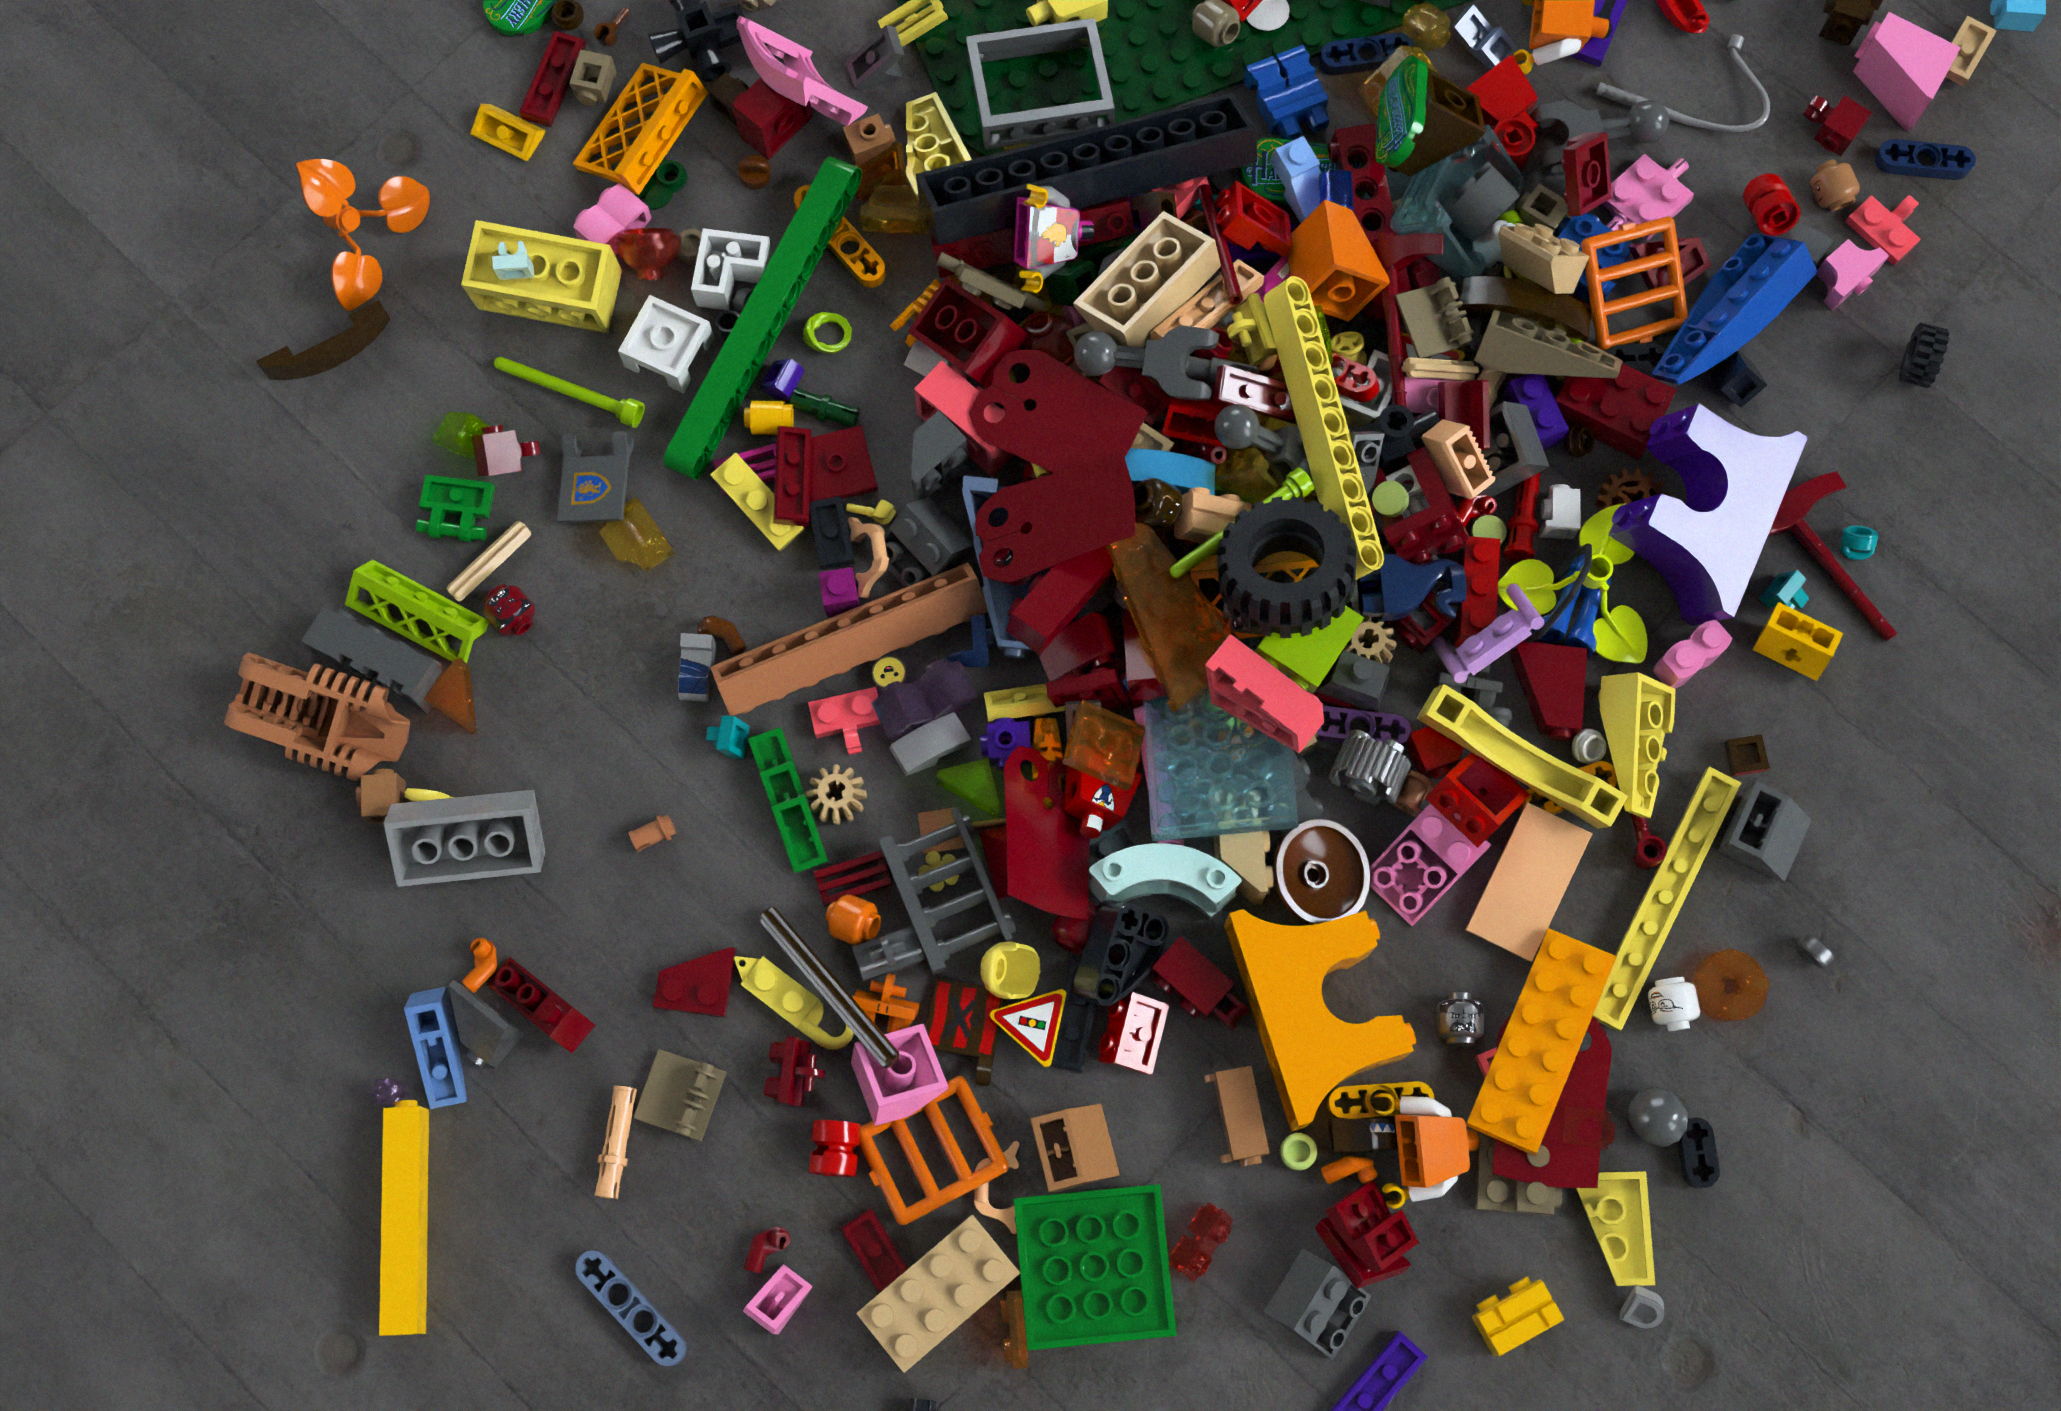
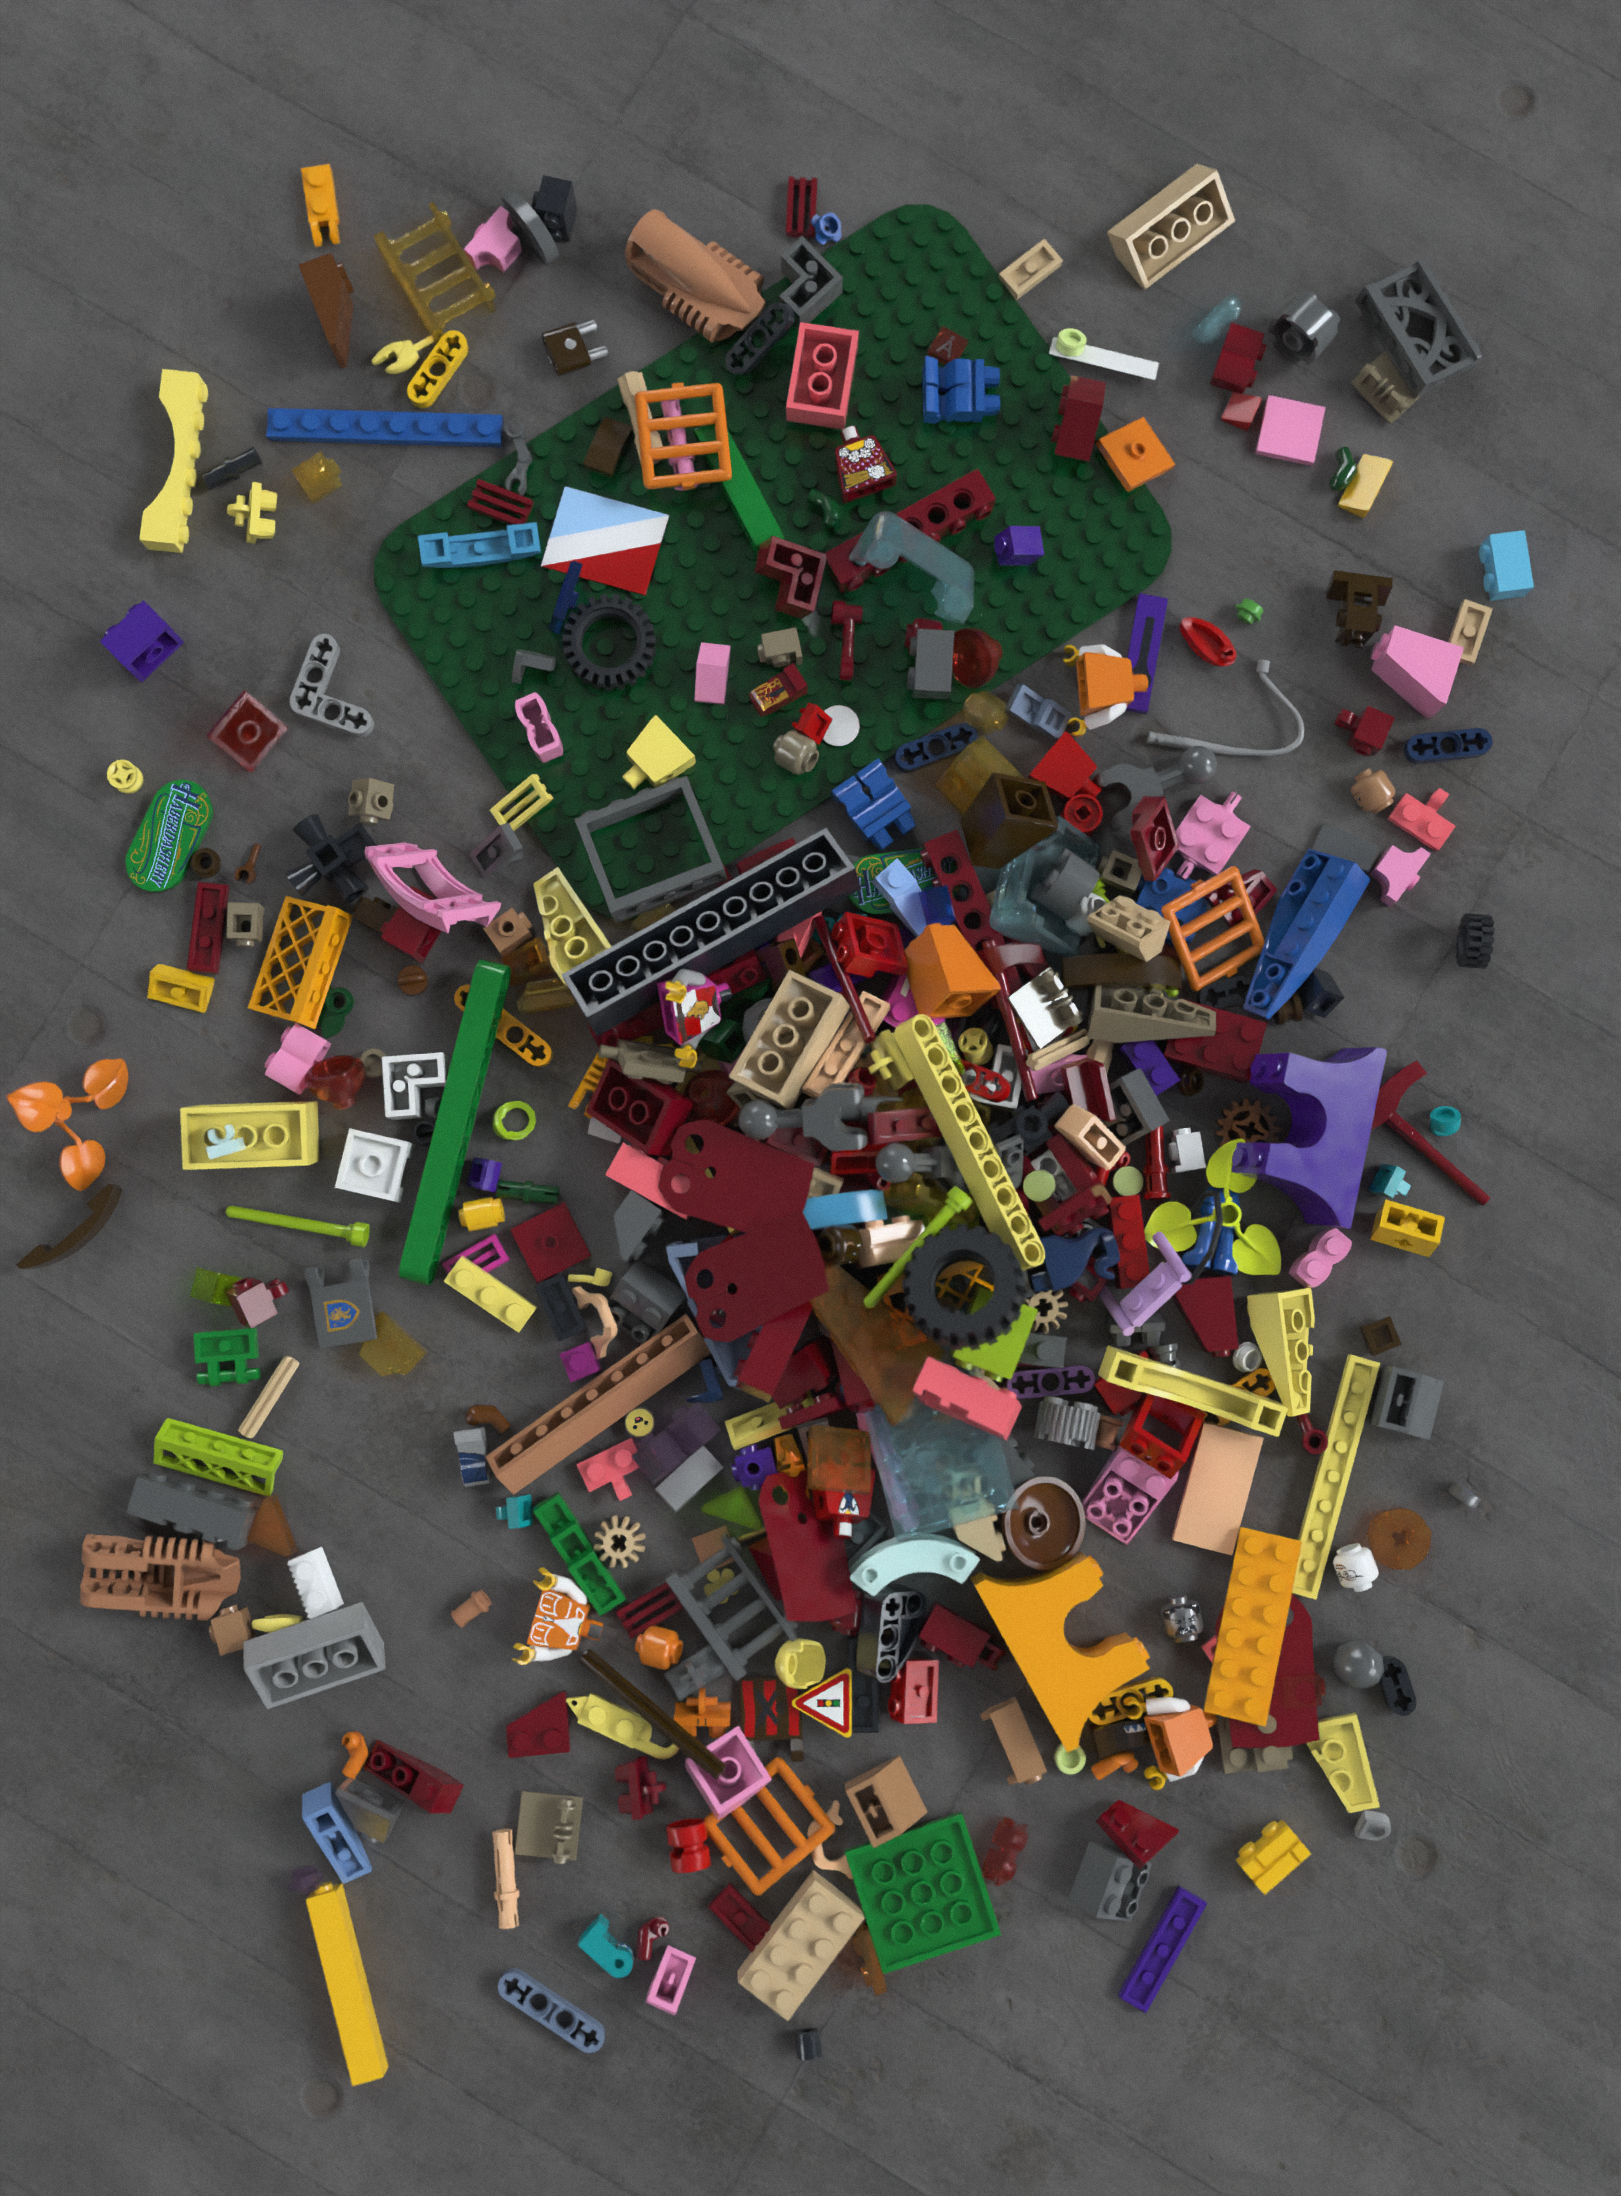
camera: 15 degrees left, 10 degrees up
dark red head [483,584,535,636] -> none
dark red tile [773,426,812,527] -> none
dark red slope [1325,1180,1419,1273] -> none
green tile [1375,55,1428,168] -> none
red wheel [1742,173,1801,236] -> none
none -> white brick [287,1547,344,1619]
none -> torso [512,1567,604,1665]
none -> teal leg [578,1913,634,1978]
none -> dark brown wheel [1272,992,1303,1025]

